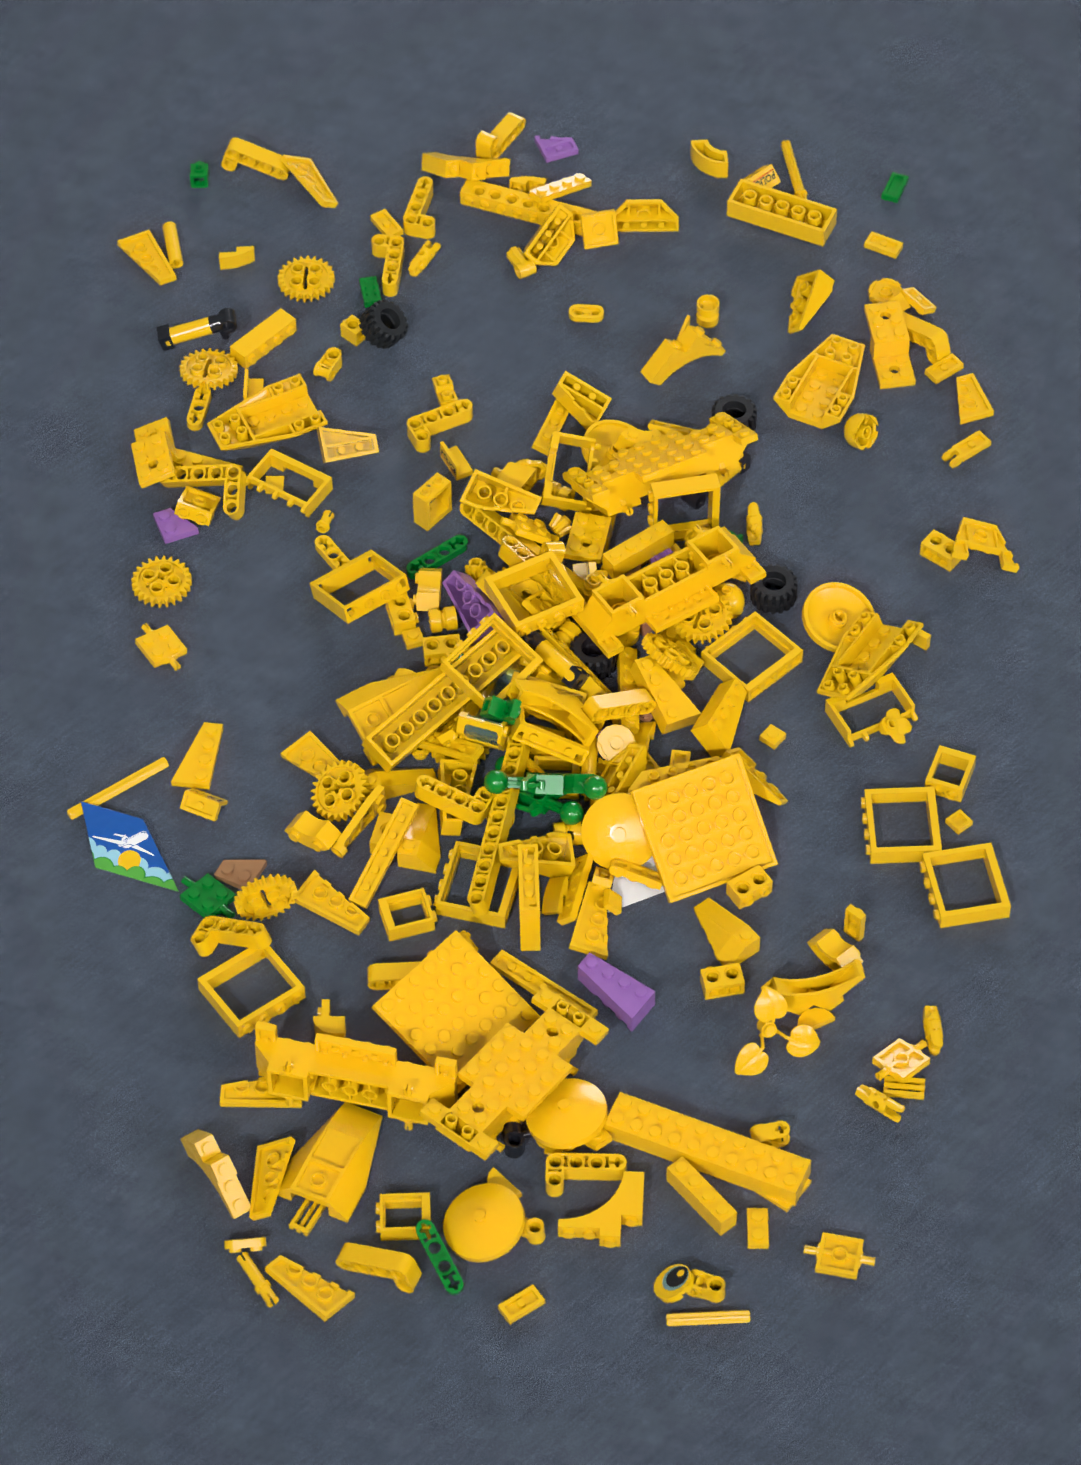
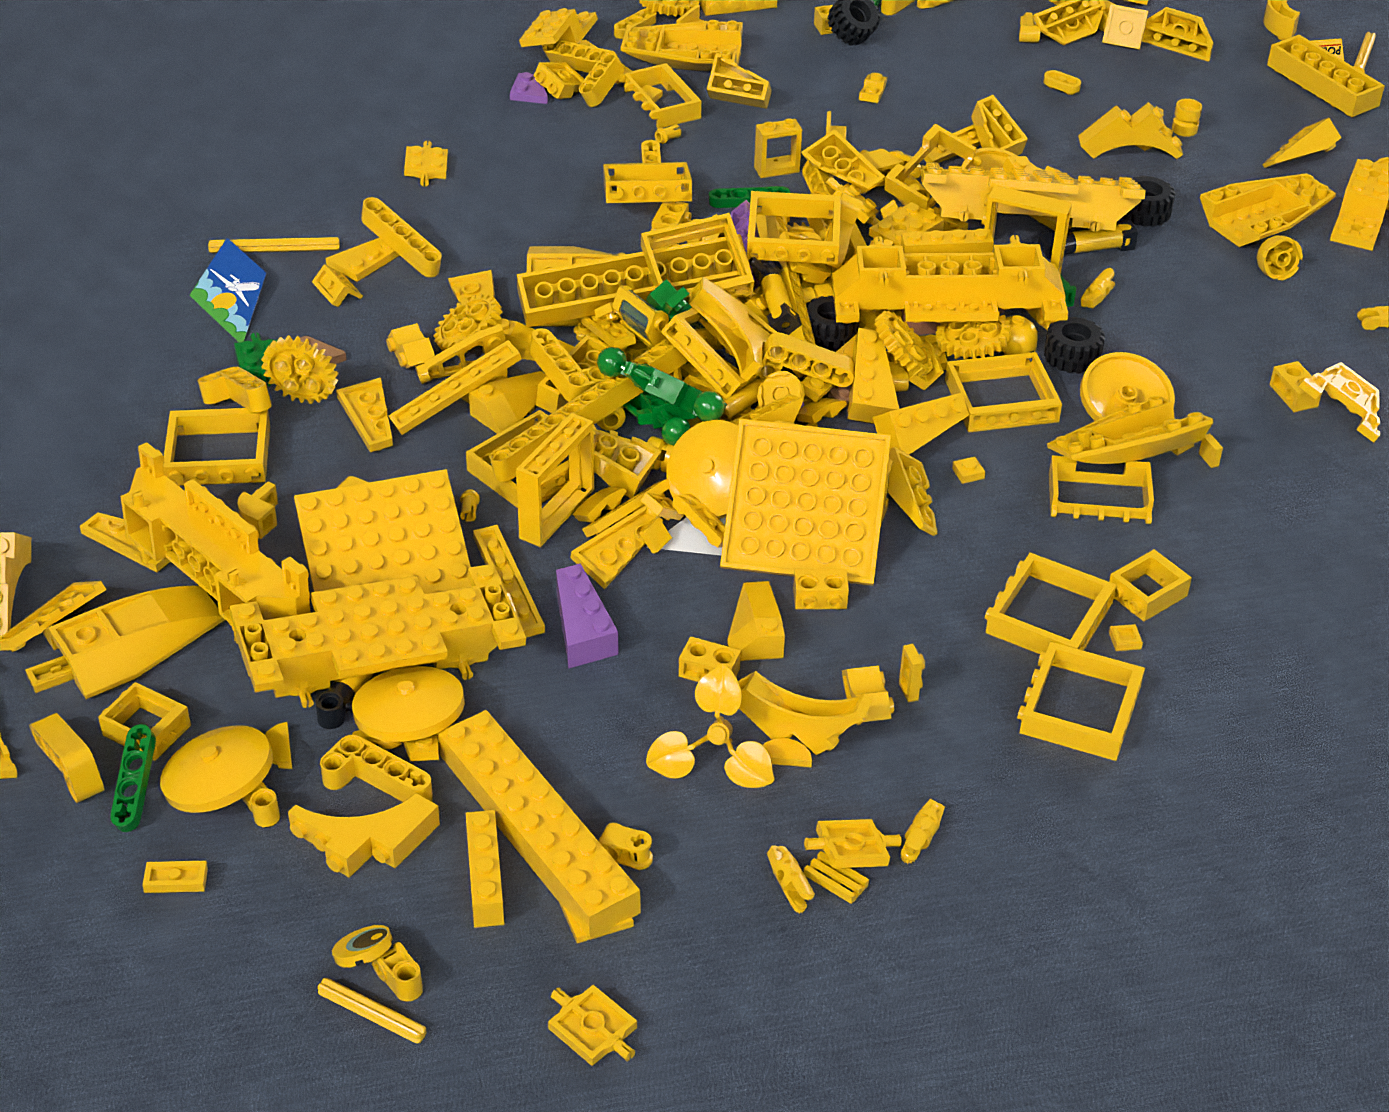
camera: 30 degrees right, 10 degrees down
yellow gear [131,556,192,608] -> none
yellow piece [313,347,343,382] -> none
yellow window [378,888,437,942] -> none
yellow beam [407,399,473,453] -> none
yellow brick [413,568,442,611] -> none
yellow plate [747,1208,769,1249] -> none
yellow plate [879,708,912,744] -> none
none -> yellow beam [361,197,442,277]

